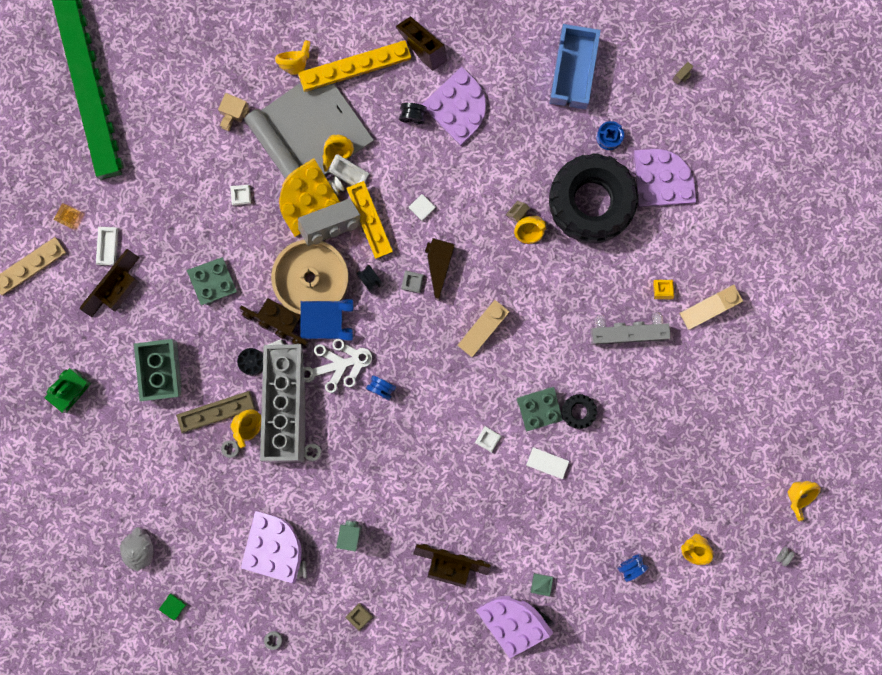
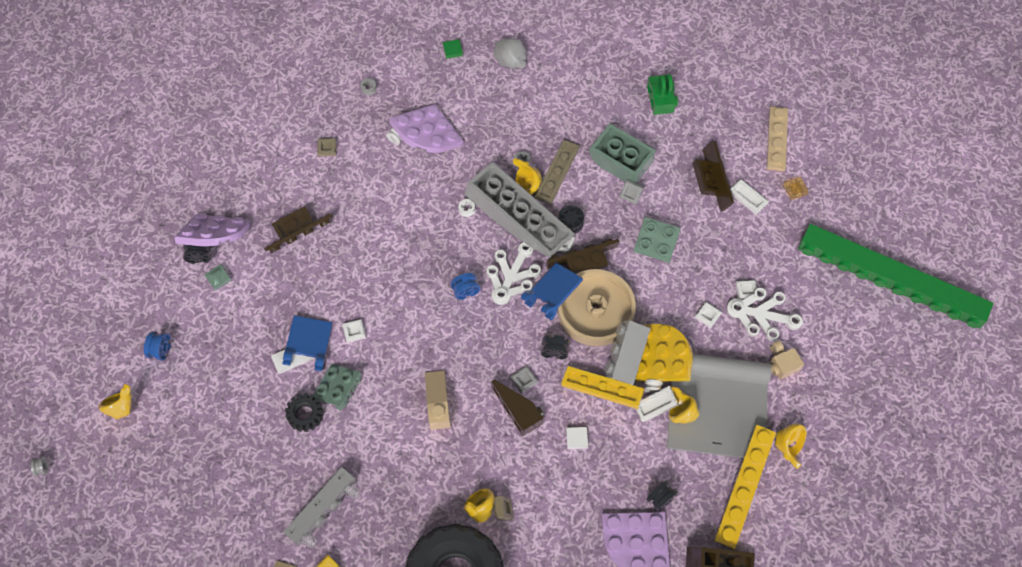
camera: 135 degrees right, 20 degrees down
sand green brick [336,520,362,552] -> none
yellow hat [787,481,821,521] -> none
none -> blue flag [282,316,332,372]
none -> light grey tile [620,179,644,205]
none -> white plant [727,288,803,341]
none -> white tile [735,280,758,300]

